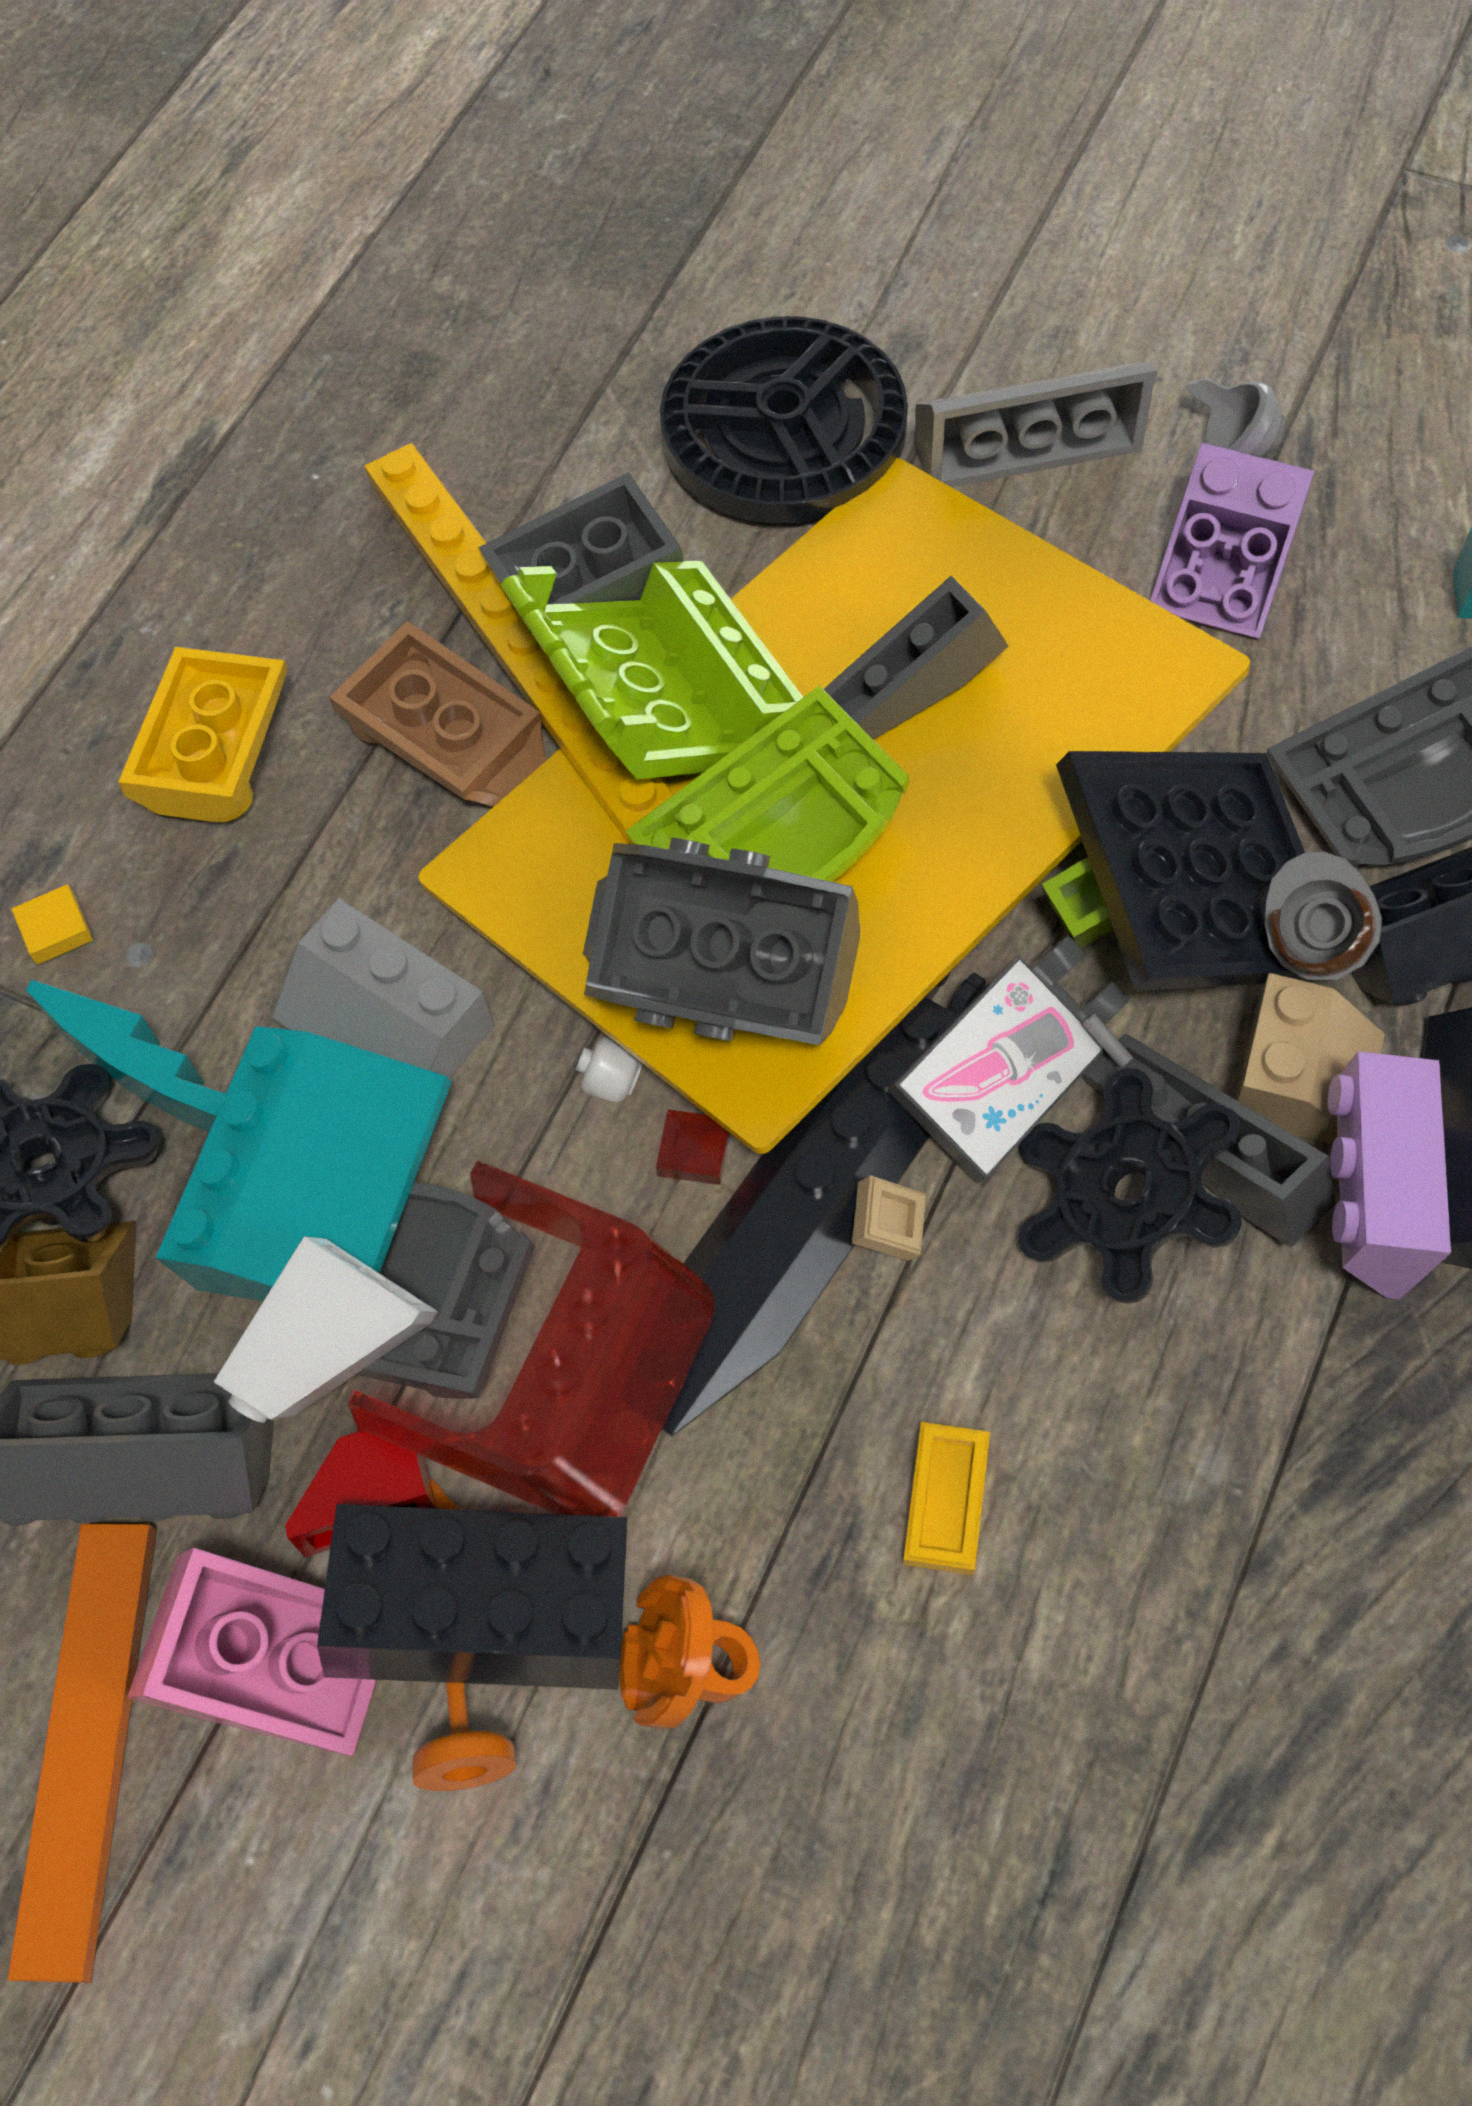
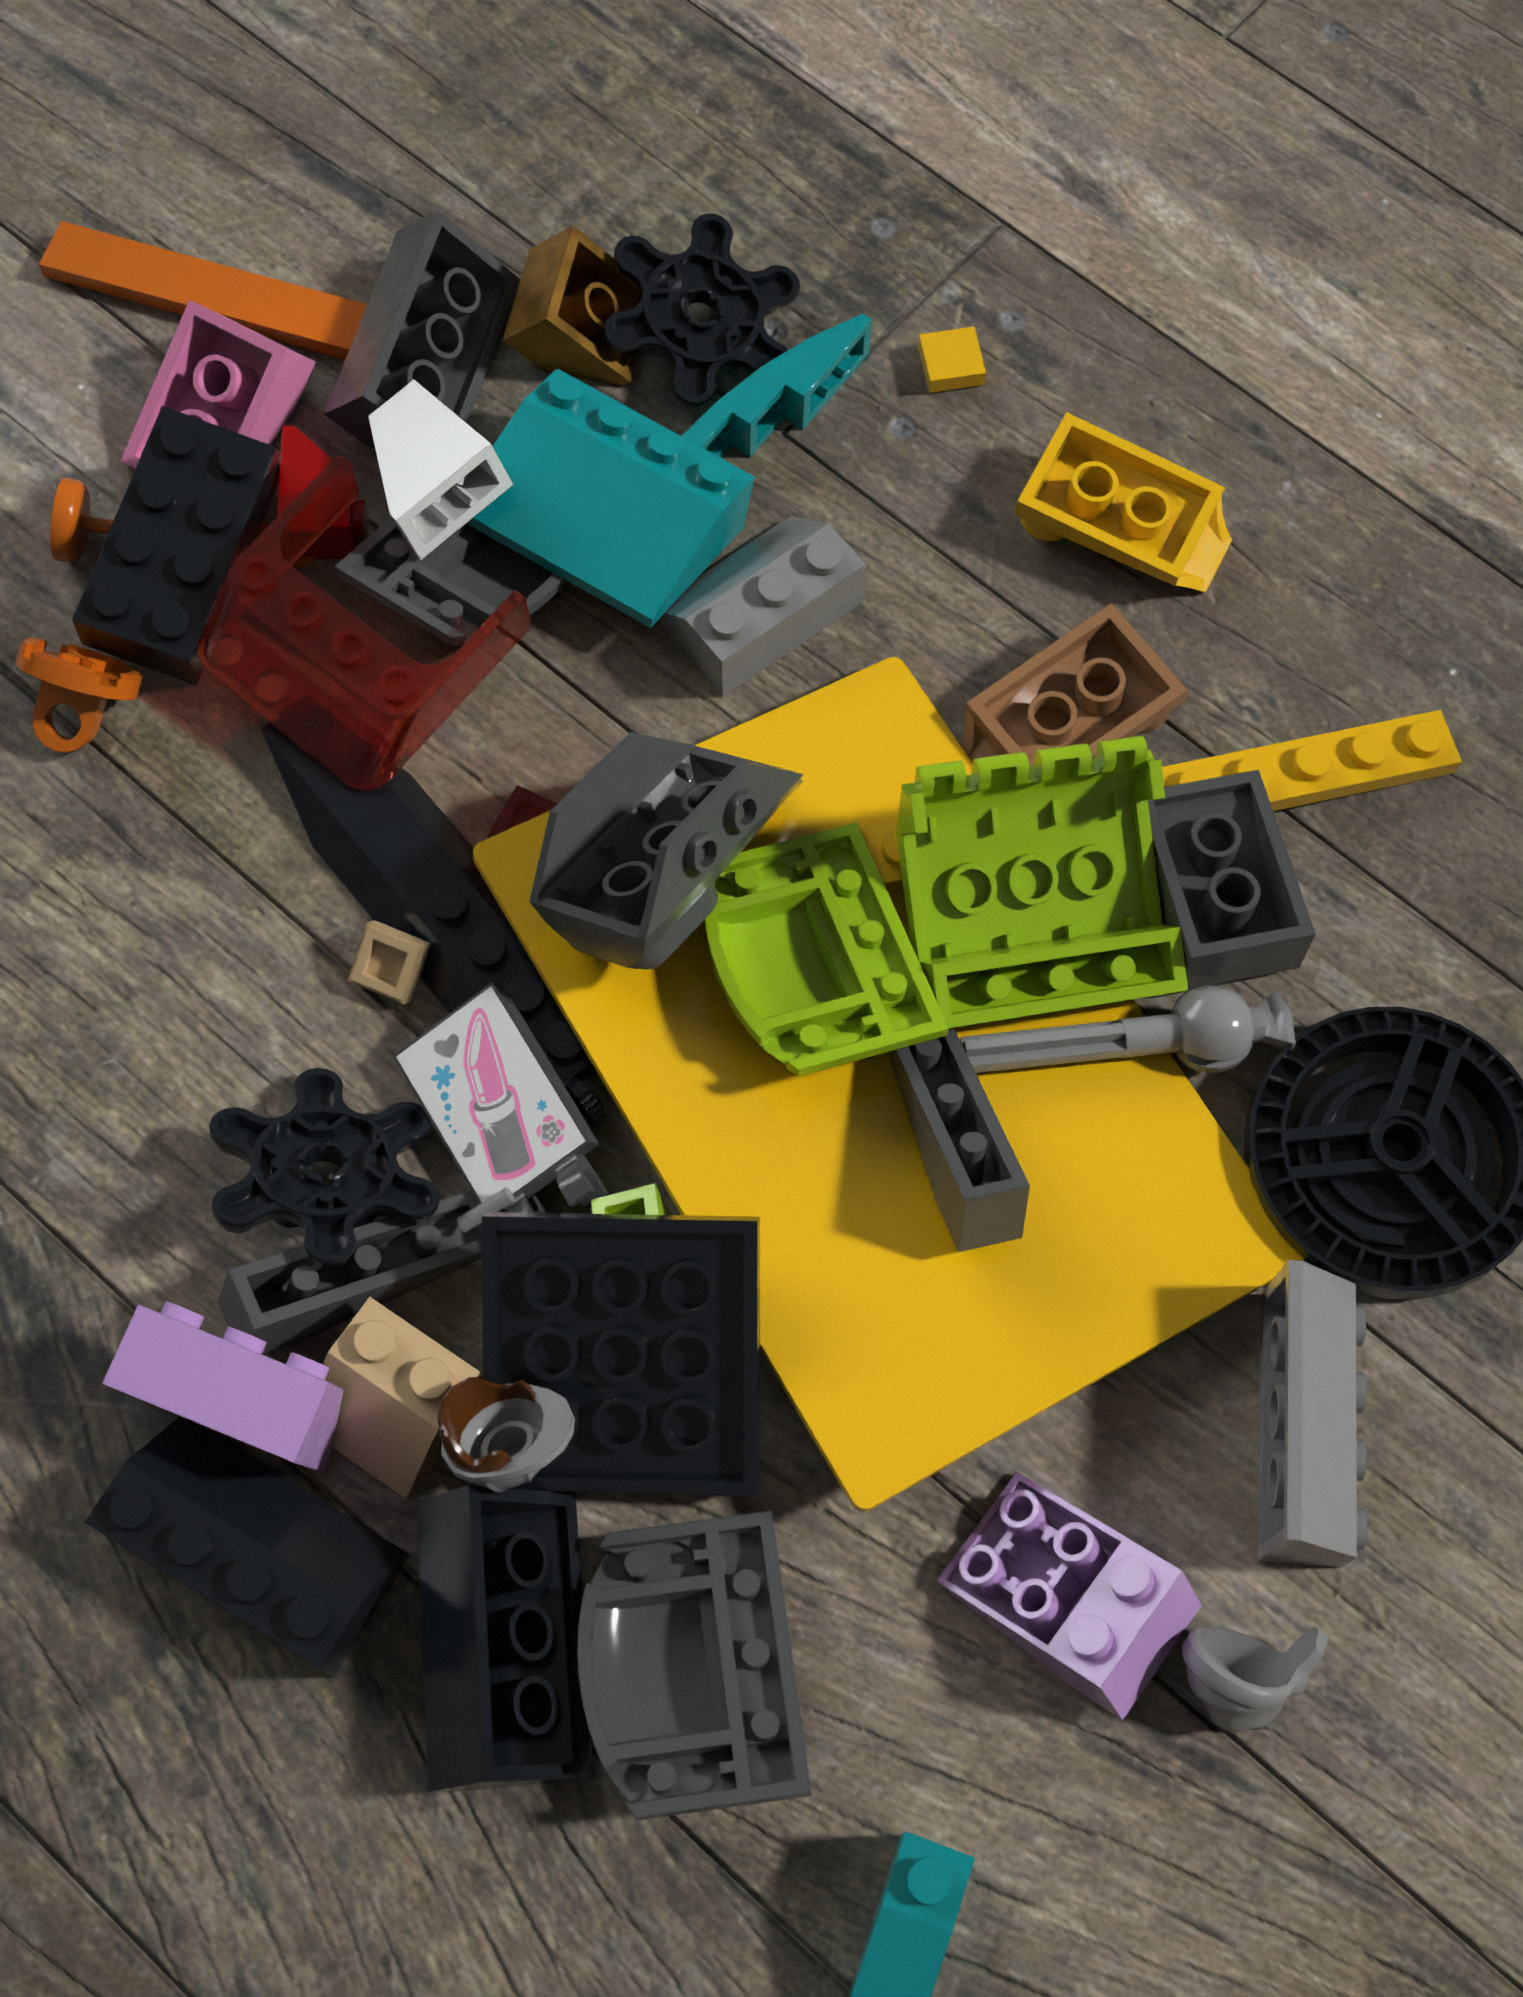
camera: 100 degrees right, 5 degrees up
yellow tile [903,1422,990,1575] -> none
none -> light grey piece [959,985,1296,1073]

